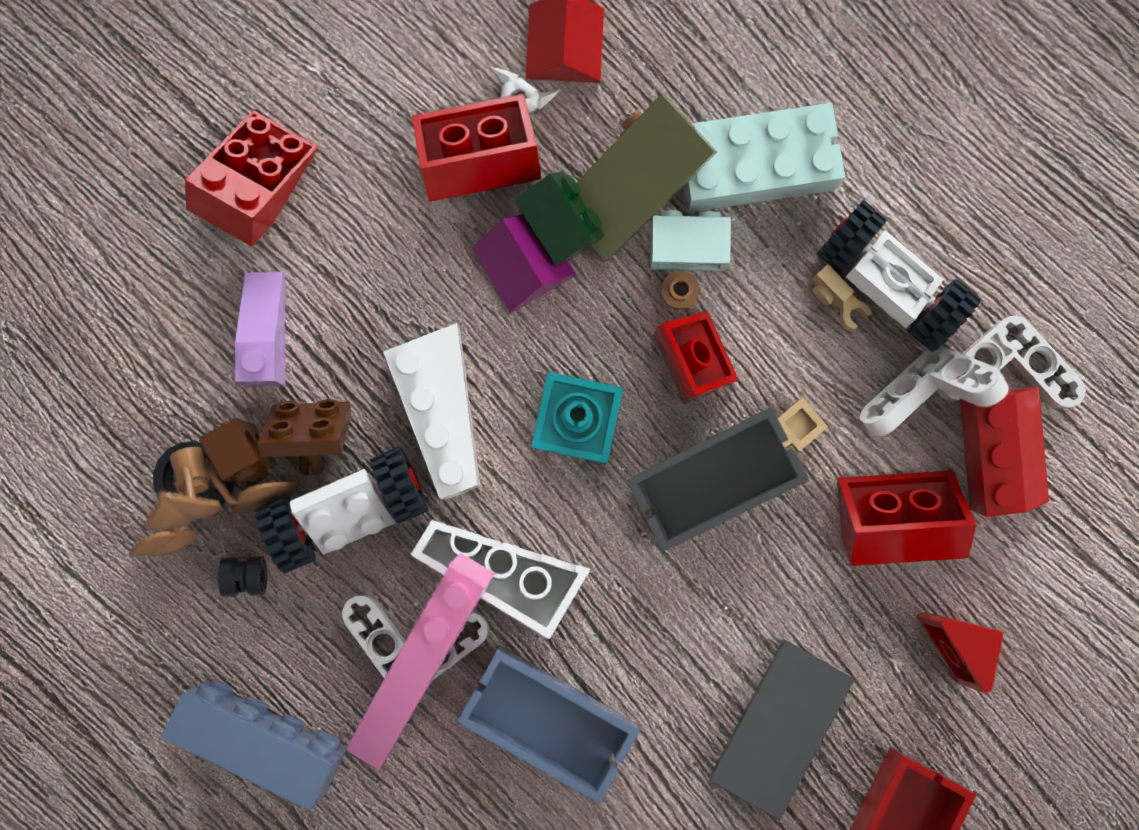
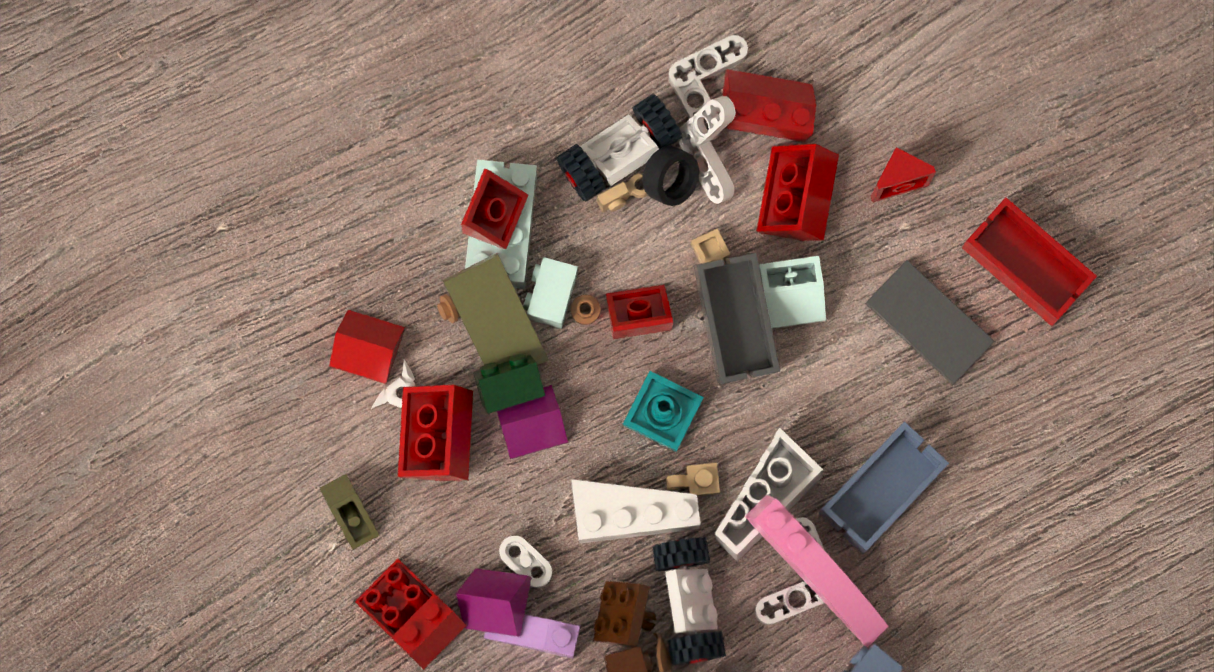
camera: 75 degrees left, 5 degrees down
none -> olive slope [320,474,380,550]
none -> magenta slope [456,568,532,637]
none -> red slope [461,169,529,249]
none -> white plate [499,536,552,588]
none -> black tyre [642,146,700,206]
none -> tan plate [666,463,720,496]
none -> light aqua slope [759,256,826,329]

